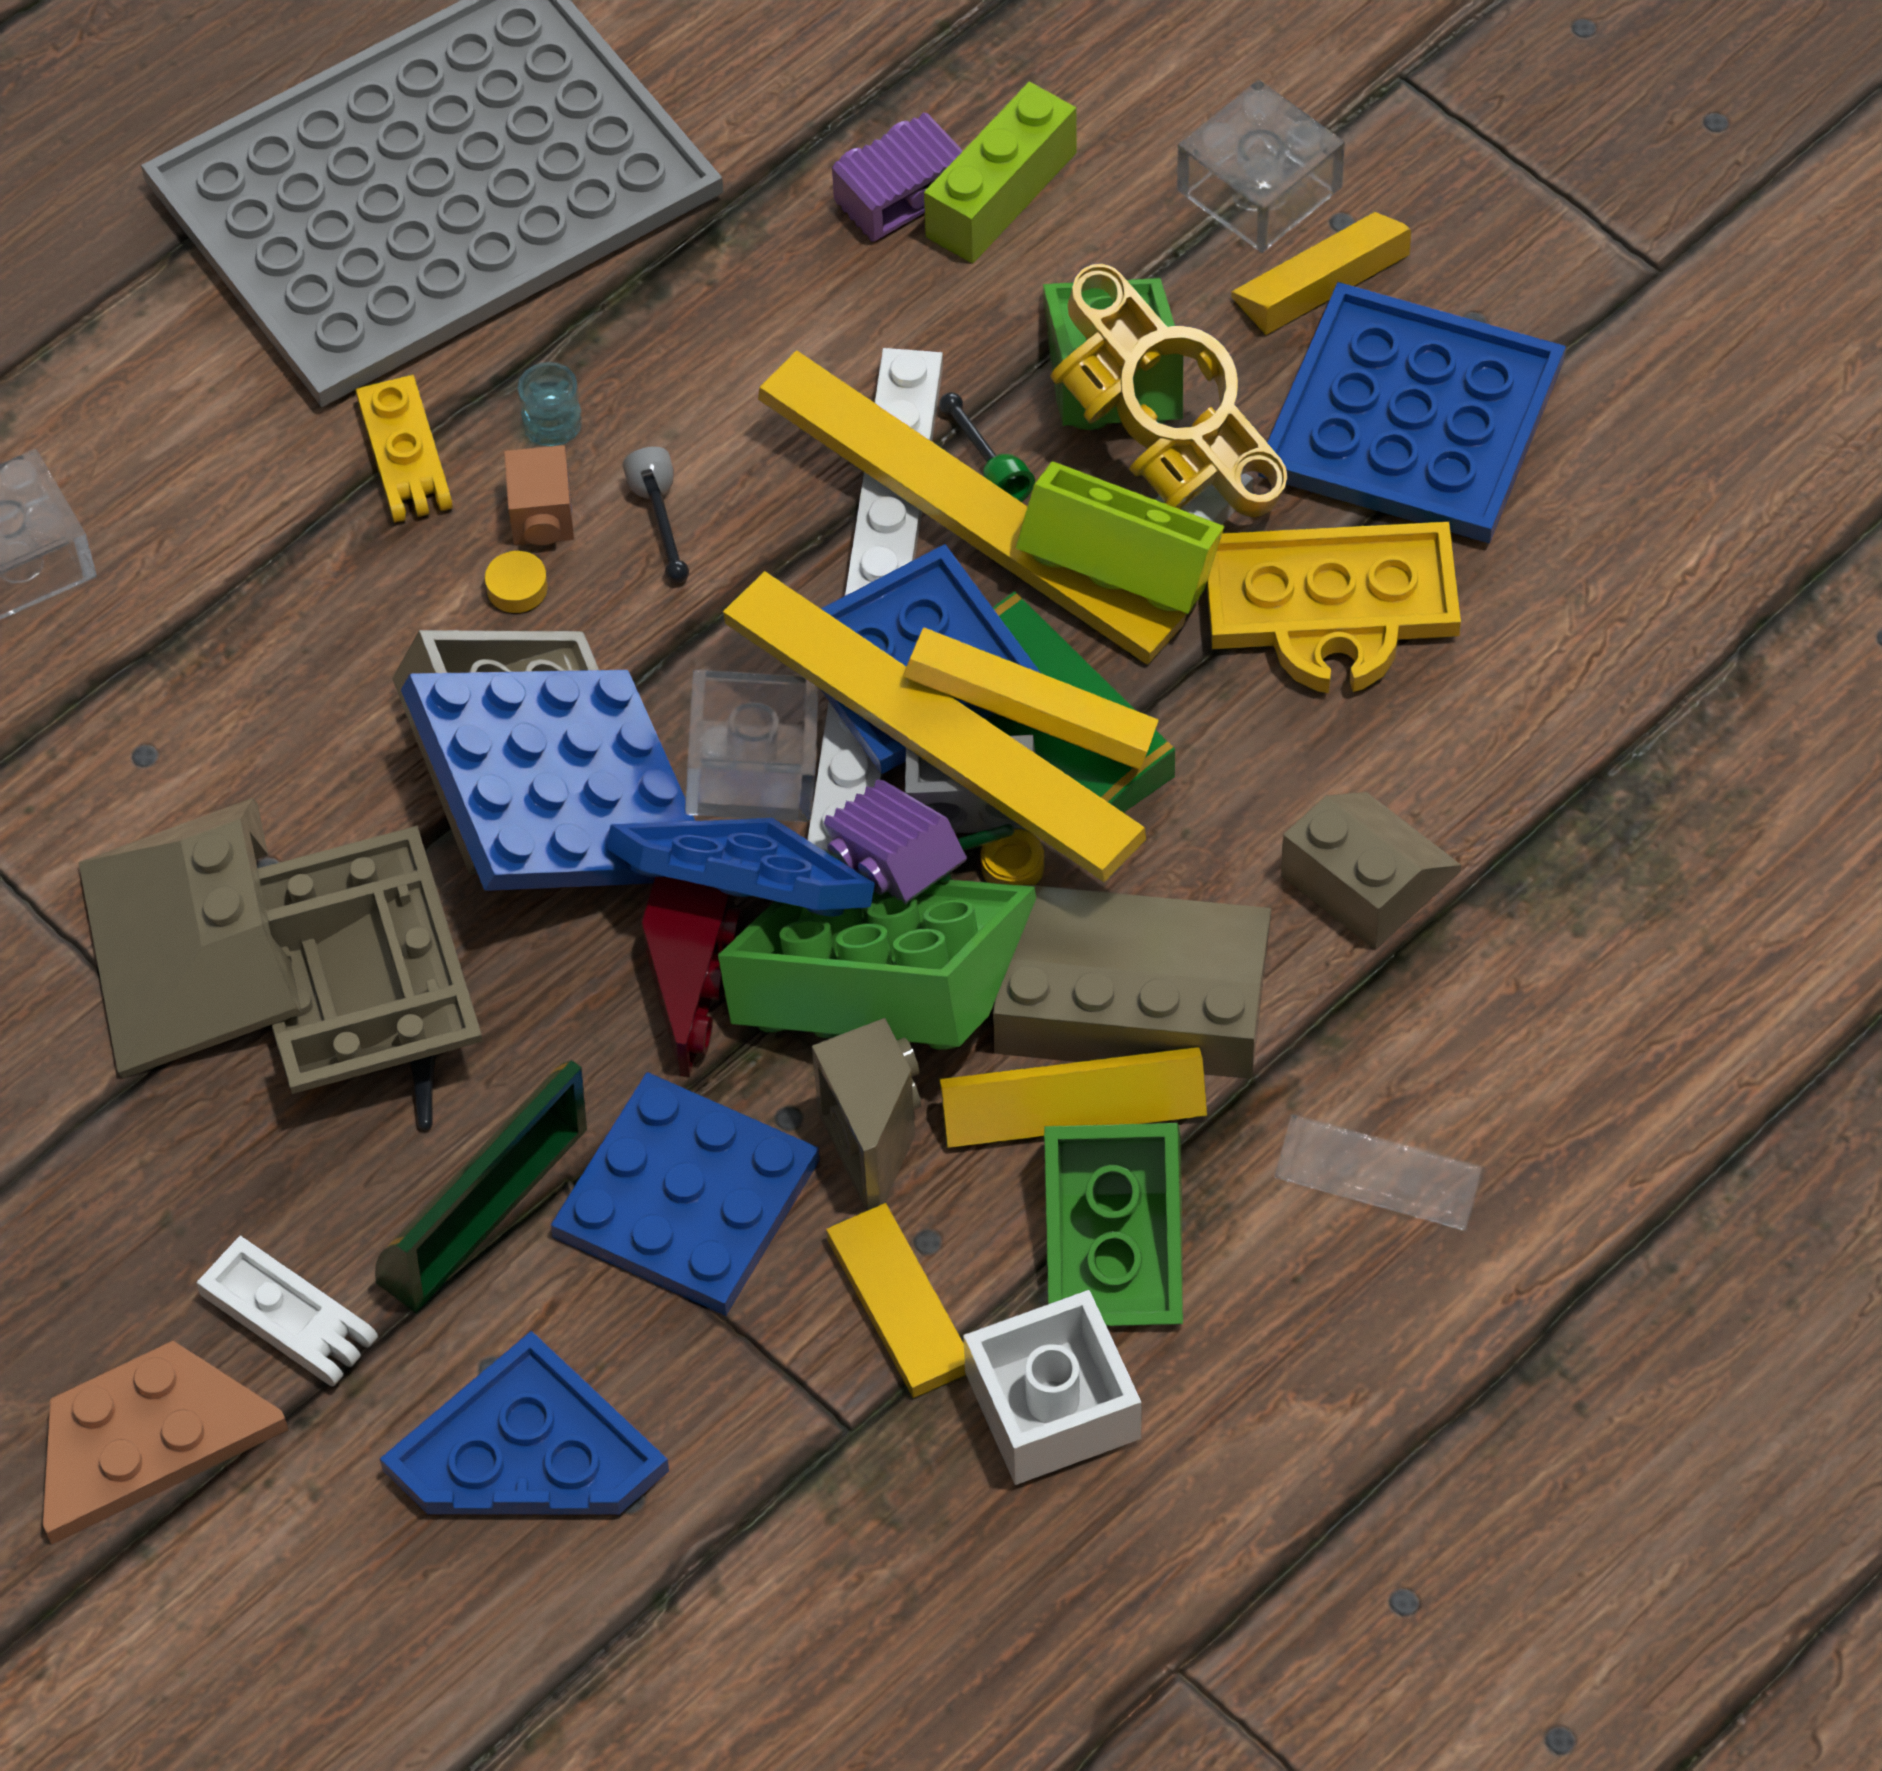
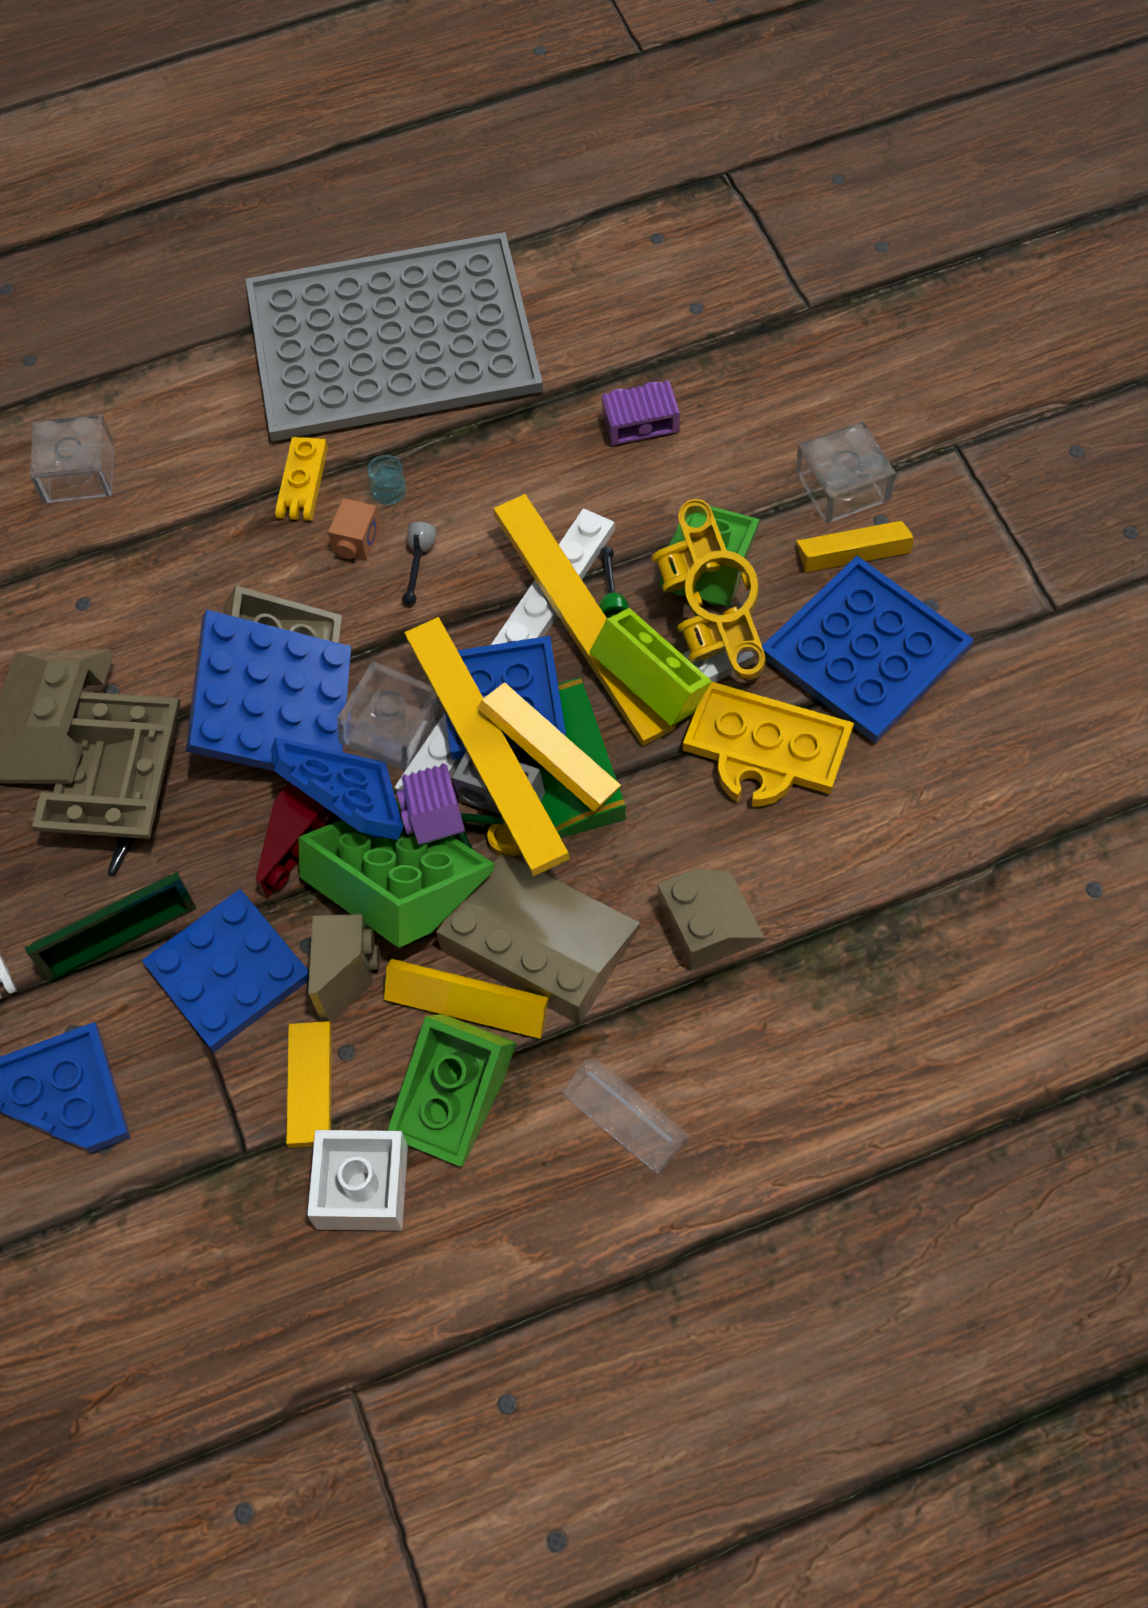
camera: 25 degrees right, 5 degrees up
yellow tile [485,551,548,613] -> none
lime brick [924,81,1077,264] -> none

